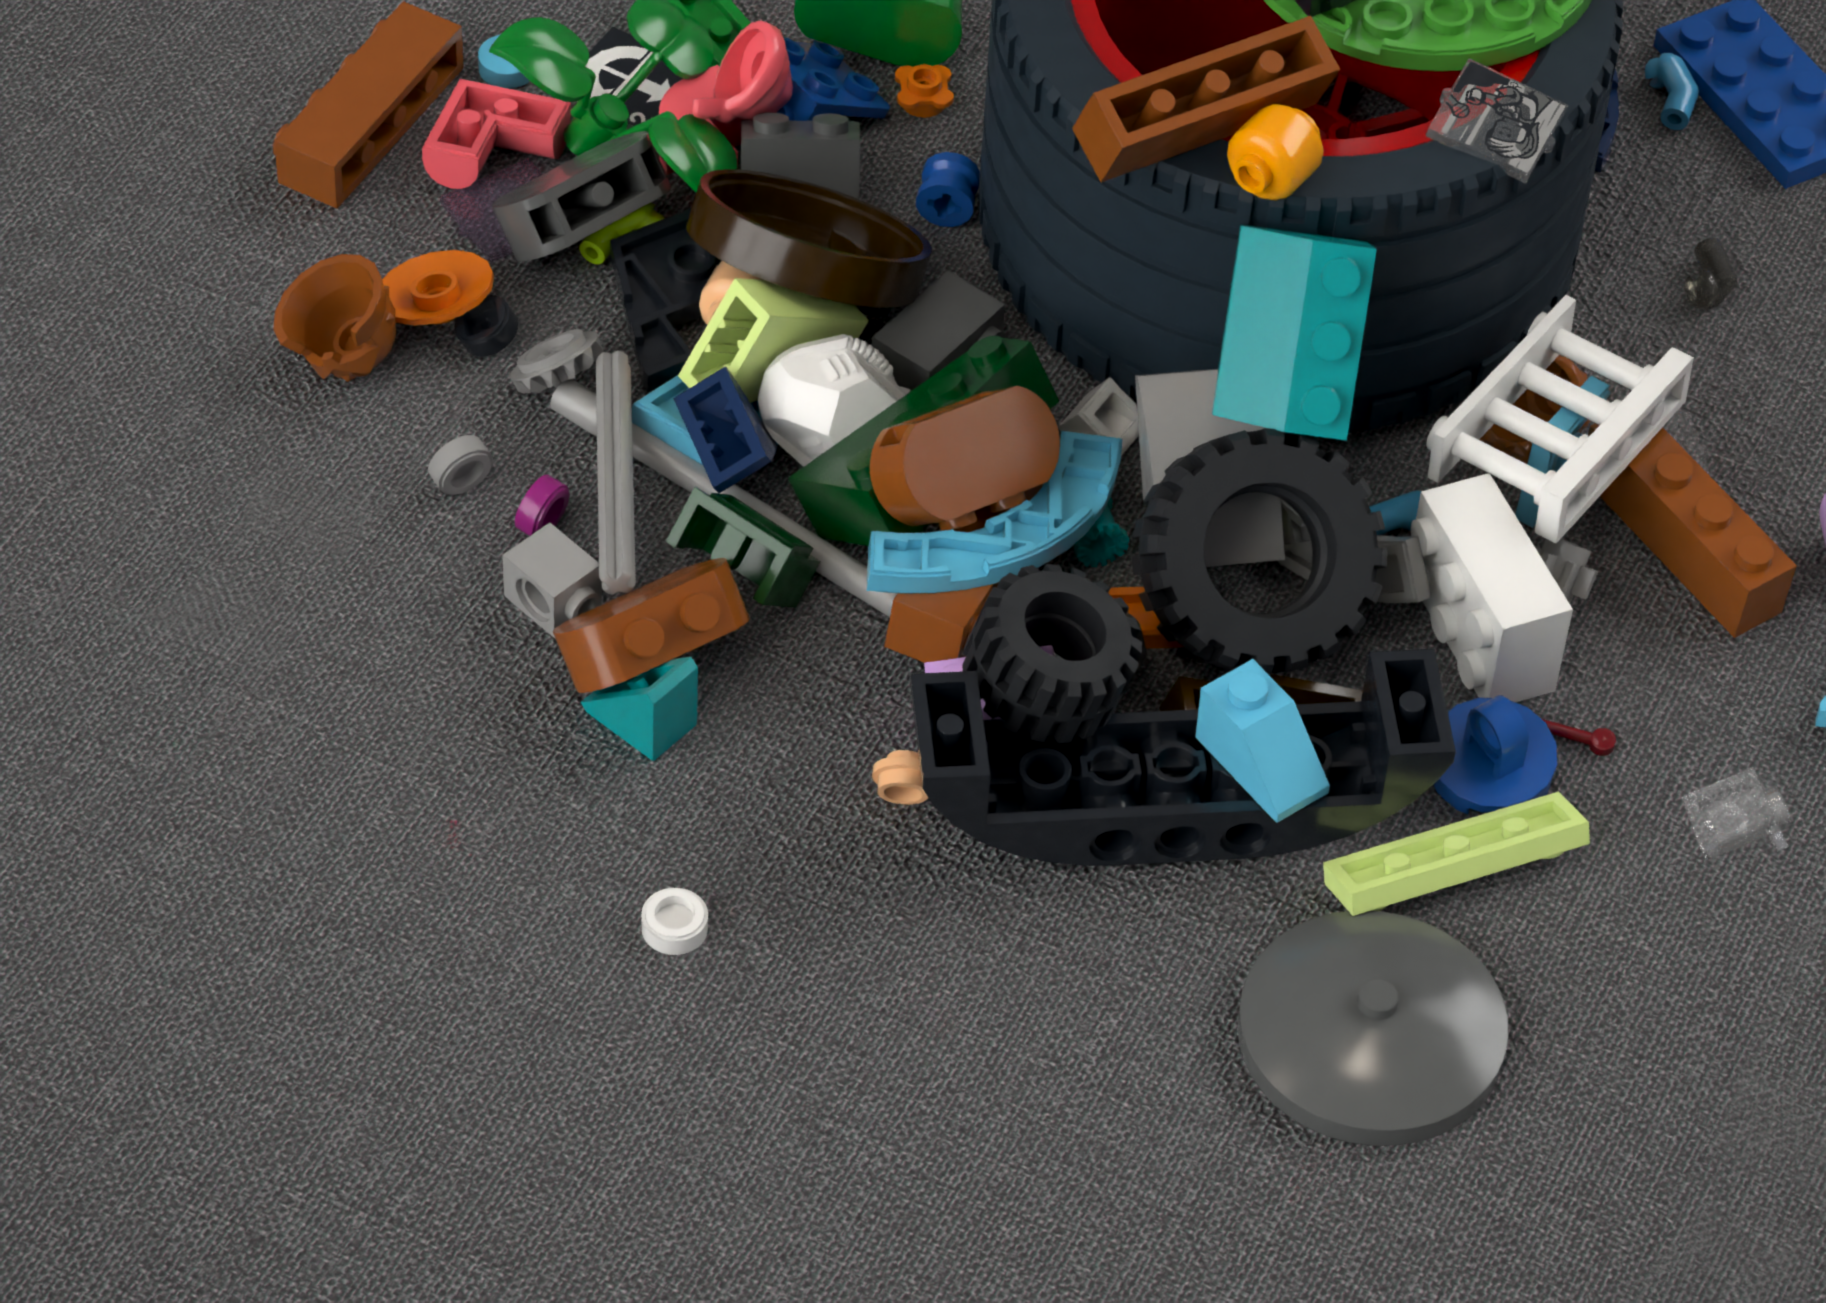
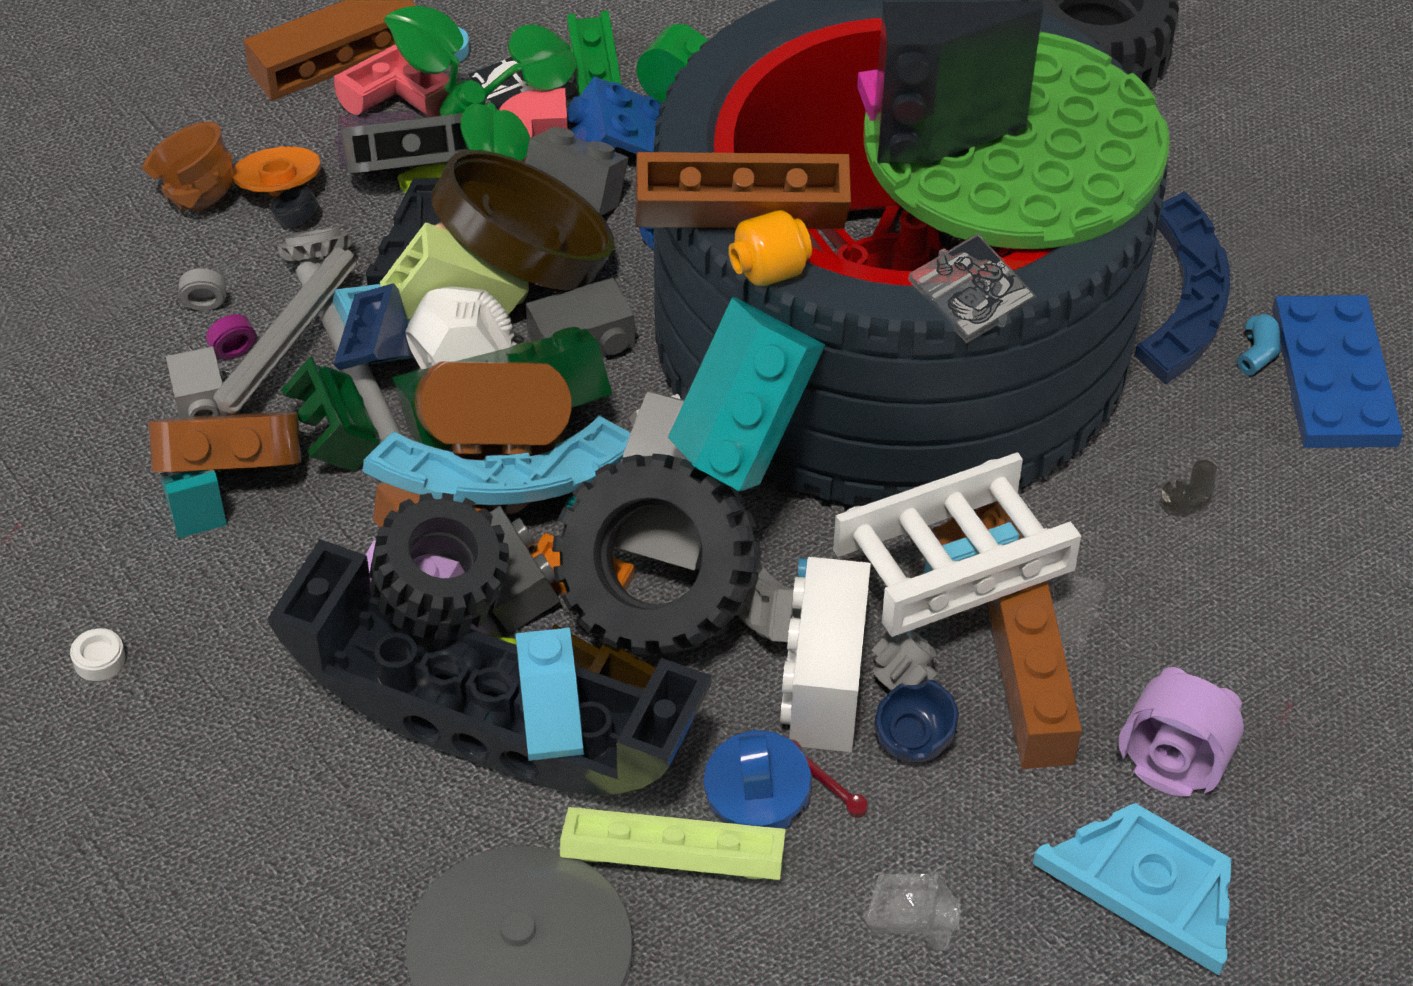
camera: 30 degrees right, 0 degrees up
coral hat [692,20,793,123] -> none
none -> dark blue hair [874,680,959,763]

